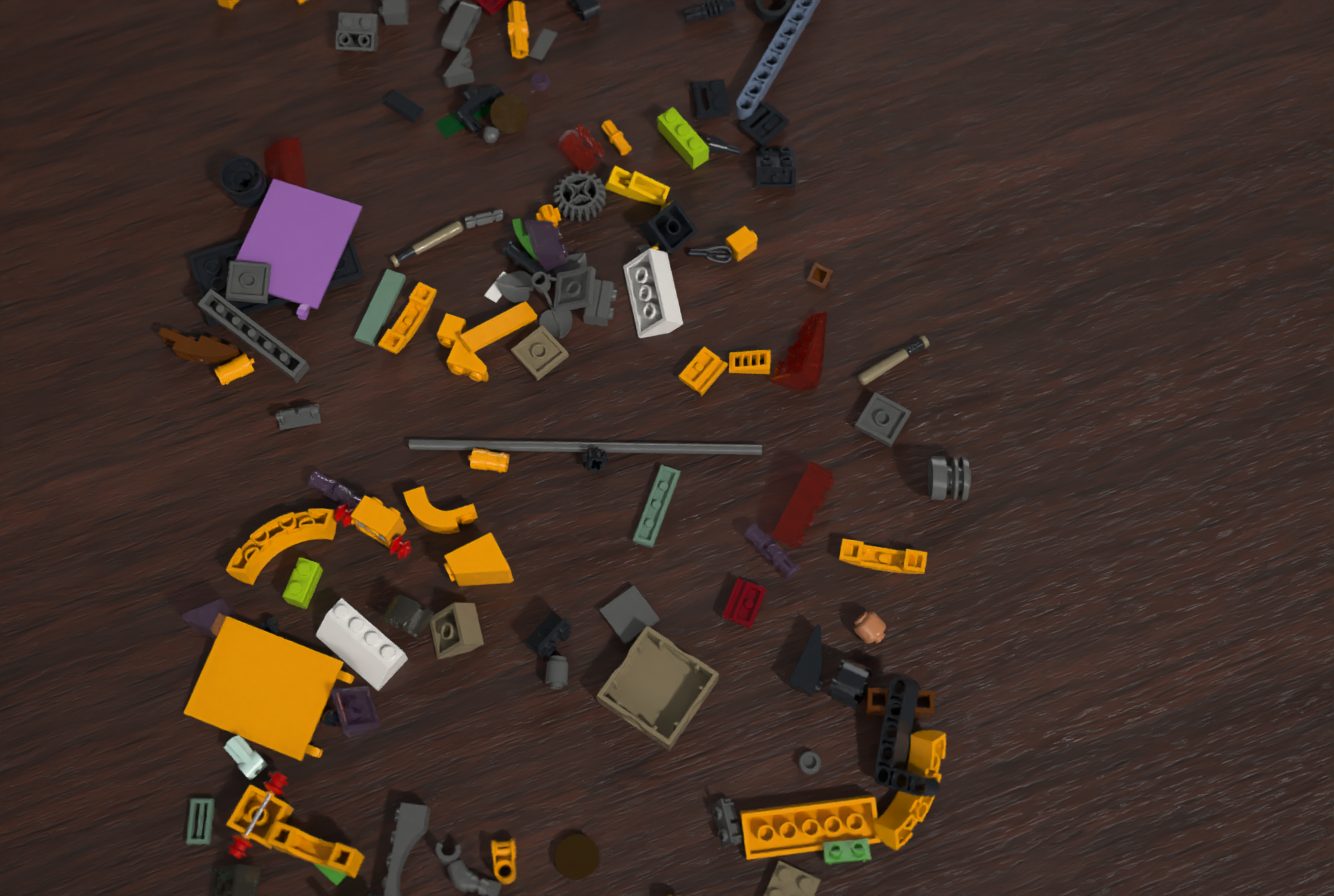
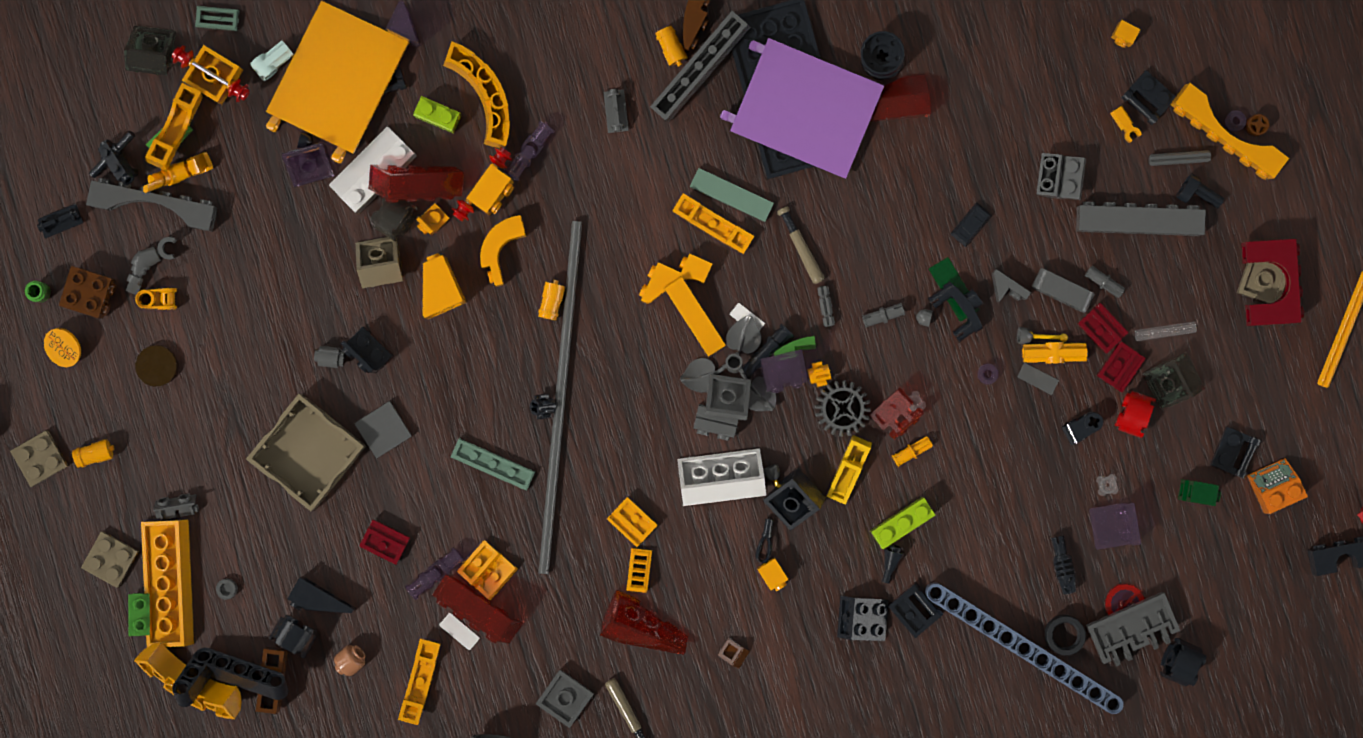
camera: 95 degrees right, 20 degrees up
dark grey tile [226,261,271,304] -> none
dark brown tile [489,95,529,134] -> none
dark tan plate [511,325,569,381] -> none
black plate [690,79,730,120] -> none
none -> light orange piece [143,152,213,193]
none -> clear red wedge [368,165,464,203]
none -> light orange bracket [416,203,450,236]
none -> white sticker [439,613,480,650]
none -> light orange slope [457,540,518,600]
none -> dark grey pin [862,302,905,328]
none -> hinge [1017,327,1068,344]

